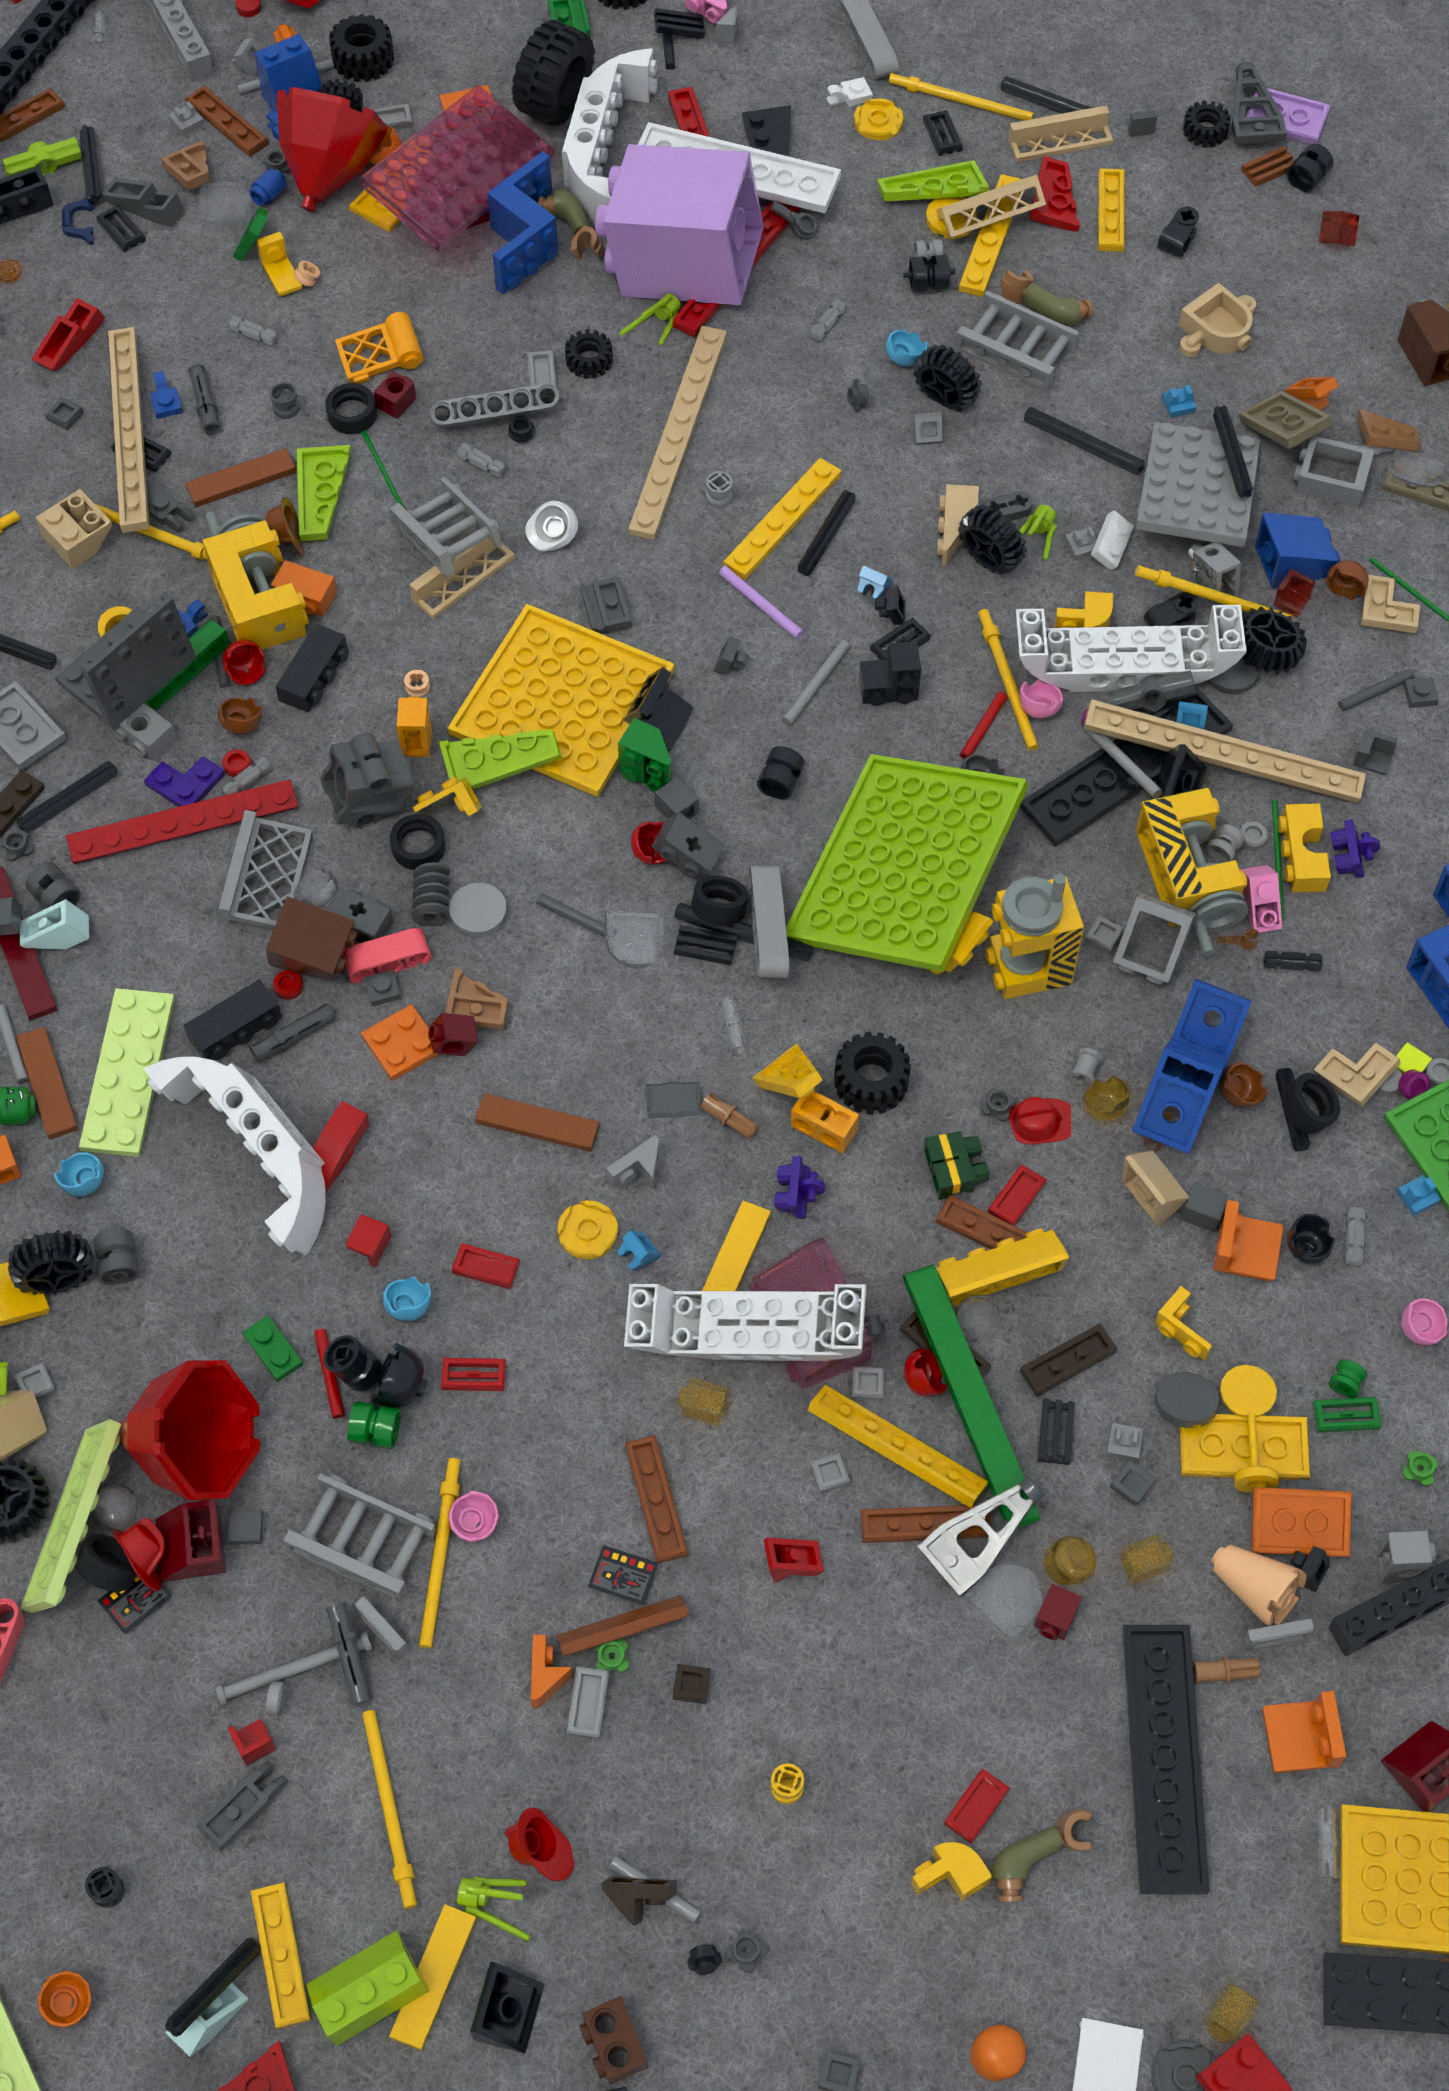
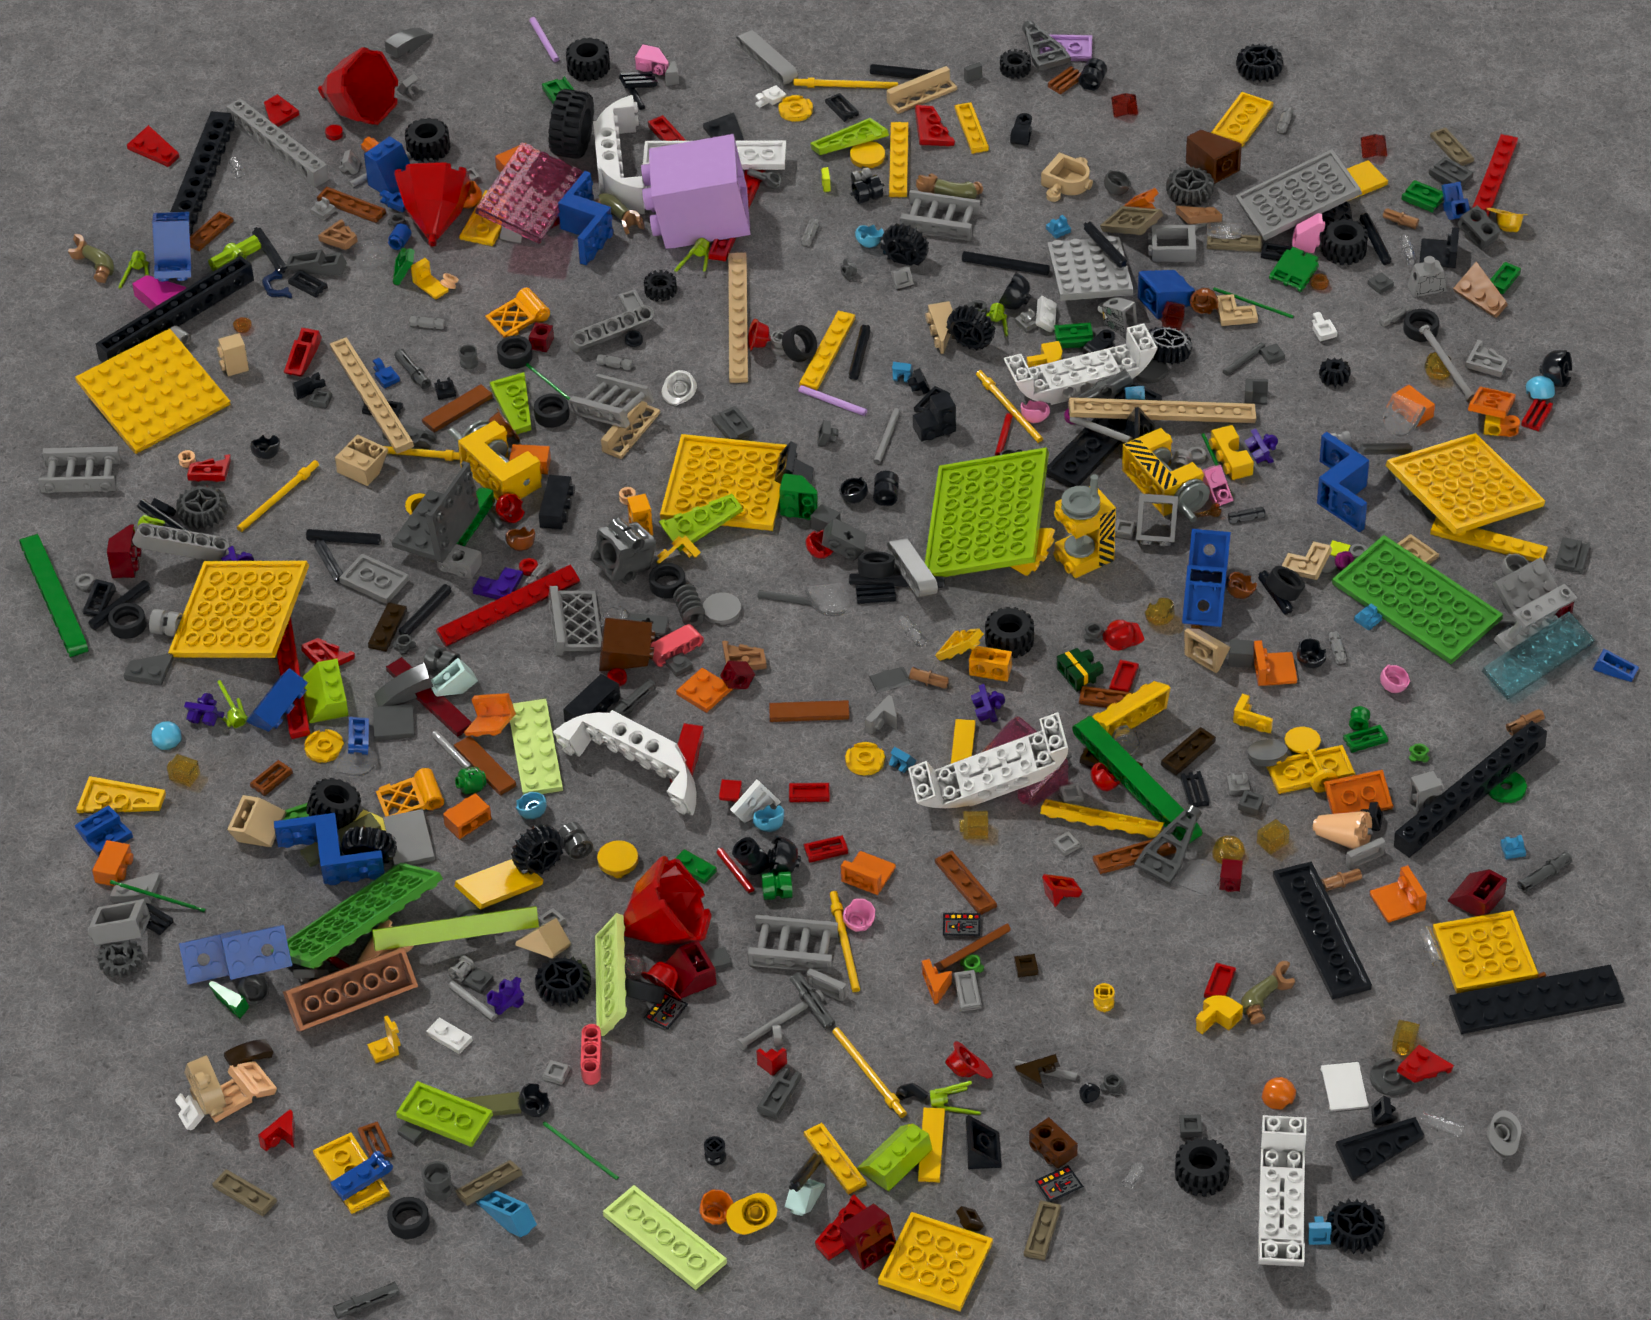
camera: 15 degrees left, 15 degrees down
tan fence [936,174,1046,238] -> none
light grey bush [1068,1048,1103,1087] -> none
yellow bar [1135,565,1292,616] -> none
none -> black plate [292,372,326,400]
none -> black tile [434,377,456,400]
none -> orange bracket [464,693,516,737]
none -> black tyre [533,393,570,428]
none -> yellow tile [597,840,639,878]
none -> yellow piece [726,1193,777,1235]
none -> white wing [730,779,781,823]
none -> red piece [748,319,771,352]
none -> black tyre [782,325,817,362]
none -> neon yellow tile [821,167,831,192]
none -> black hair [839,477,868,504]
none -> orange bracket [841,851,896,895]
none -> black arm [896,1083,929,1101]
none -> black cylinder [999,272,1032,310]
none -> green plate [1054,323,1093,349]
none -> dark grey hair [1104,170,1131,195]
none -> dark grey gear [1166,166,1214,207]

